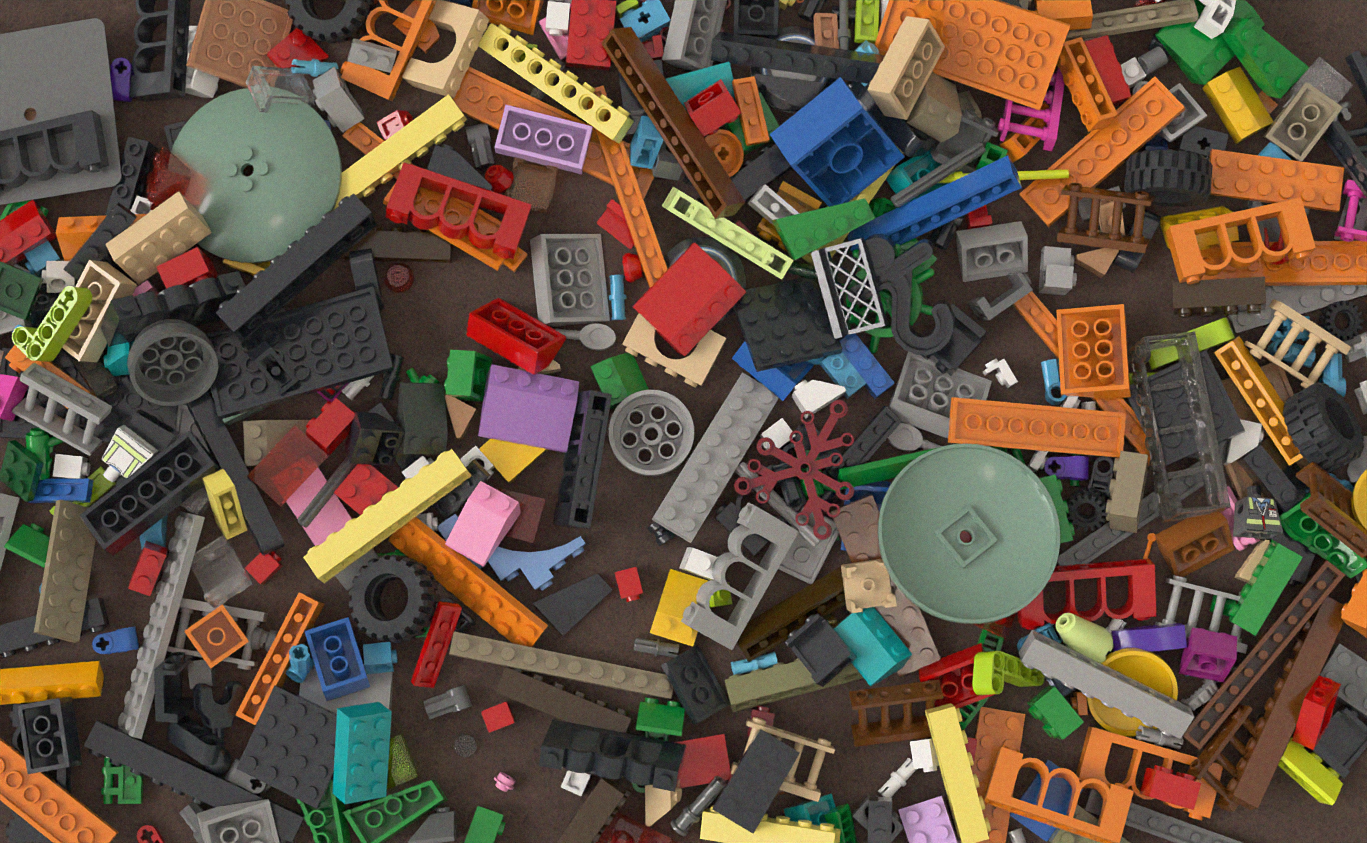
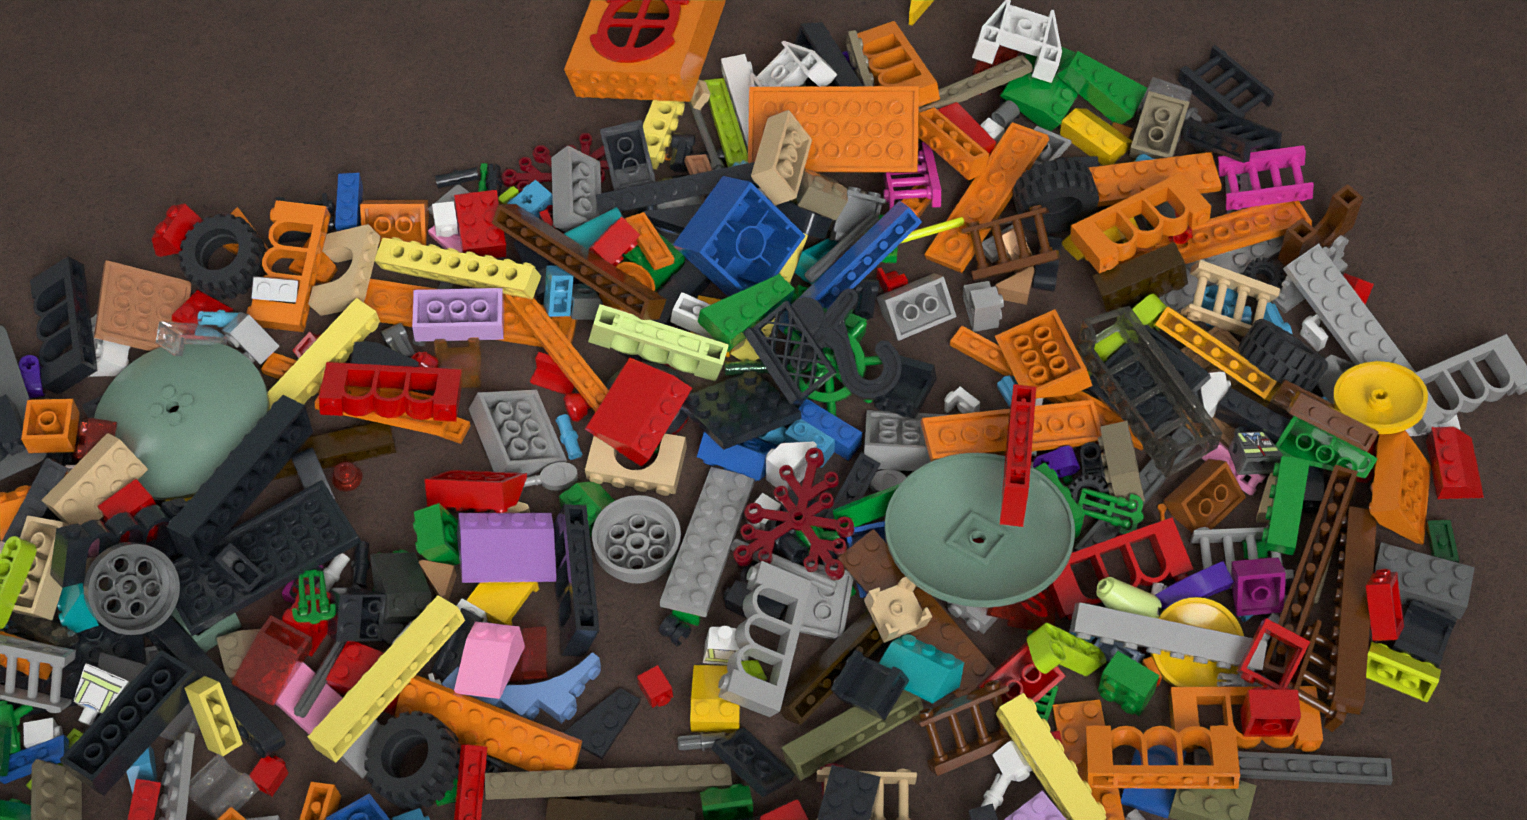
camera: 10 degrees left, 25 degrees down
medium azure pin [731,652,778,675] -> none
dark grey panel [967,272,1033,321] -> none
none -> orange brick [21,399,80,453]
none -> green piece [292,570,336,624]
none -> red fence [999,384,1037,527]
none -> green piece [1079,488,1144,534]
none -> red window [1236,618,1310,690]

